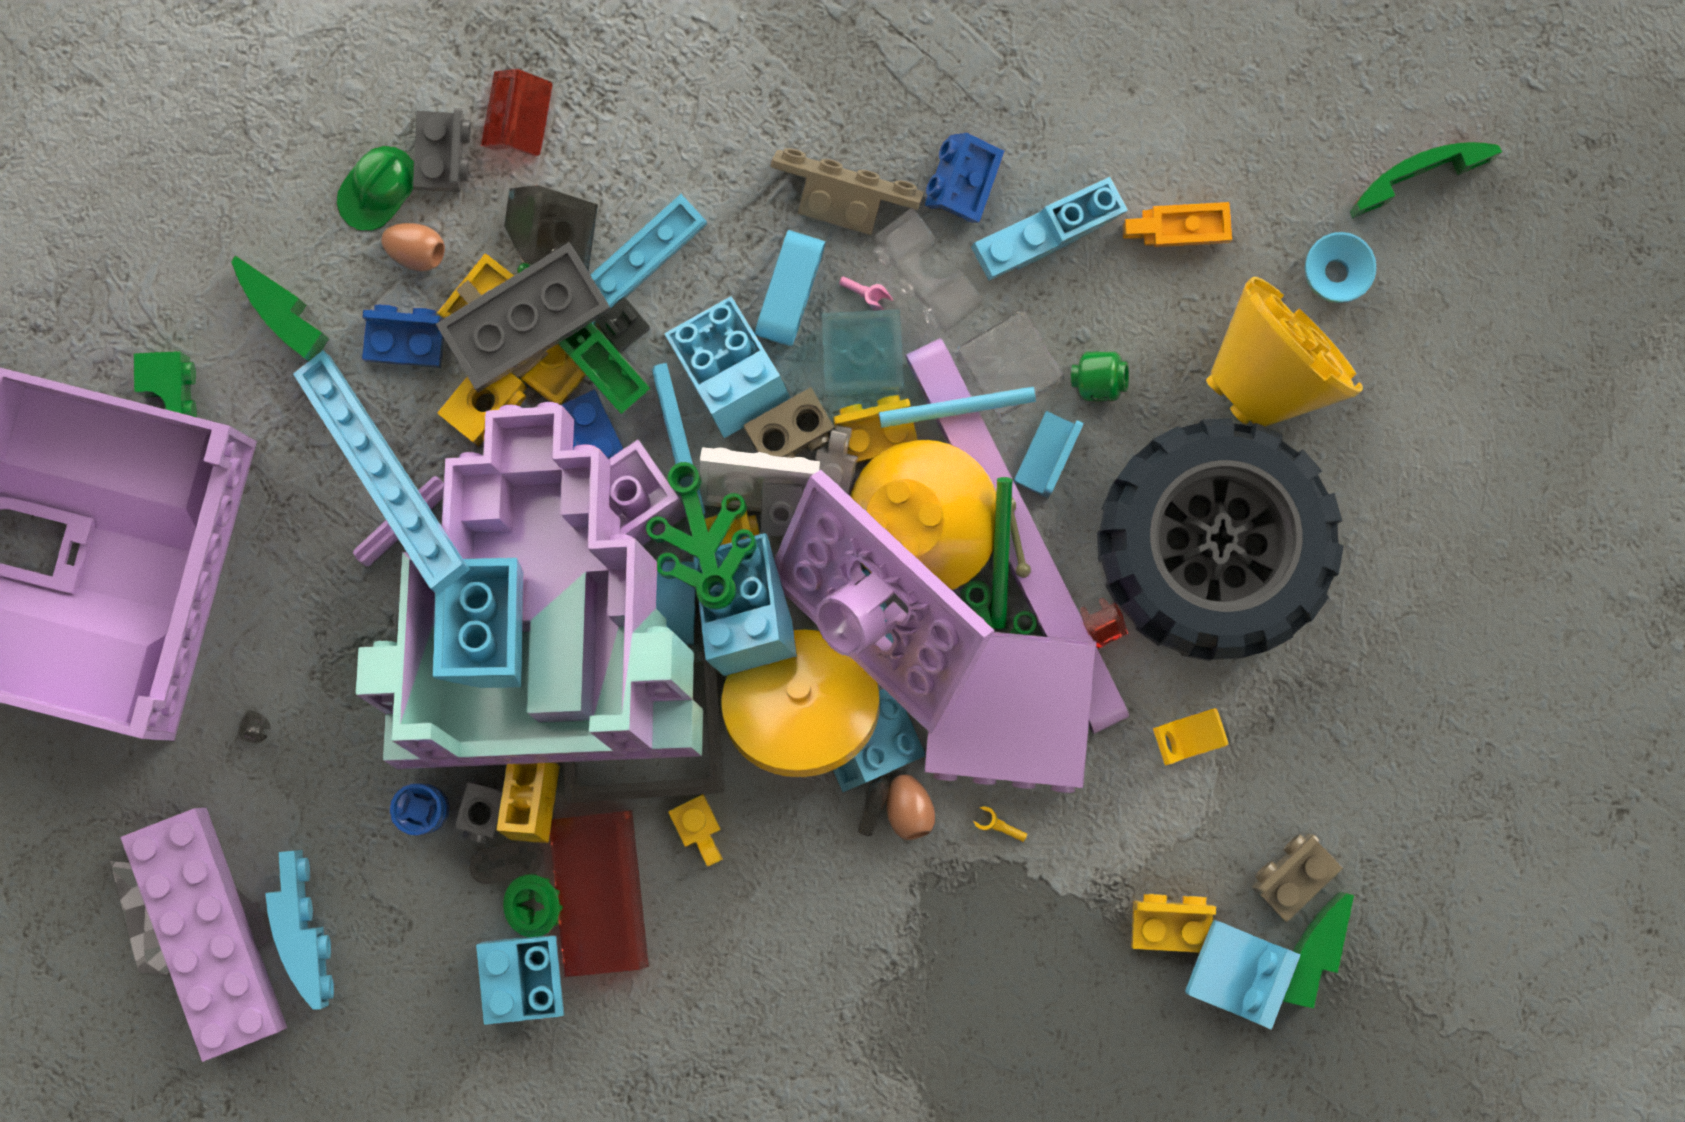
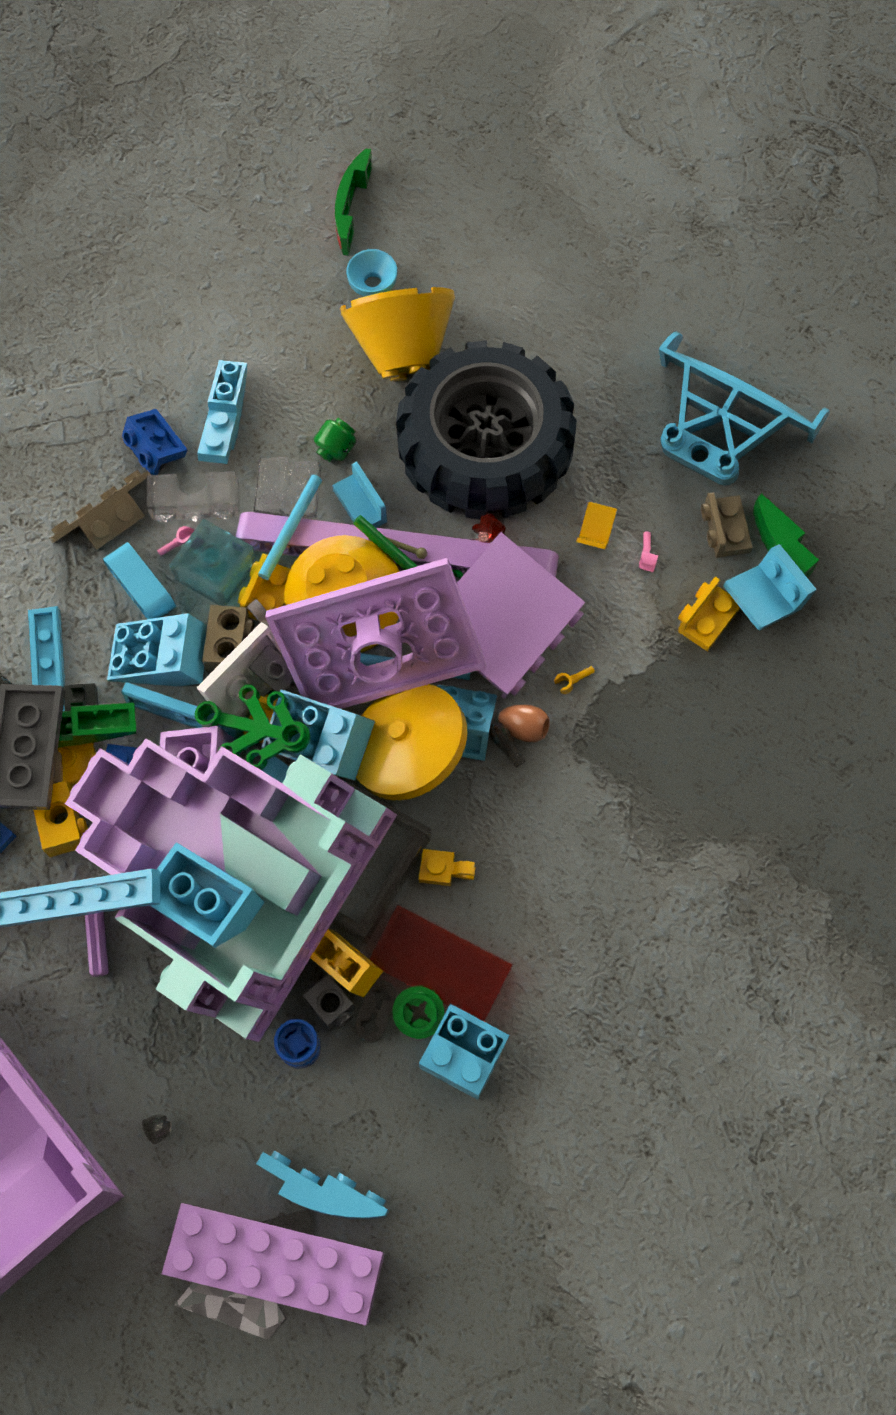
camera: 55 degrees left, 15 degrees down
light orange hinge [1122,202,1232,247] -> none
none -> bright pink hand [639,531,658,572]
none -> medium azure piece [659,331,830,486]

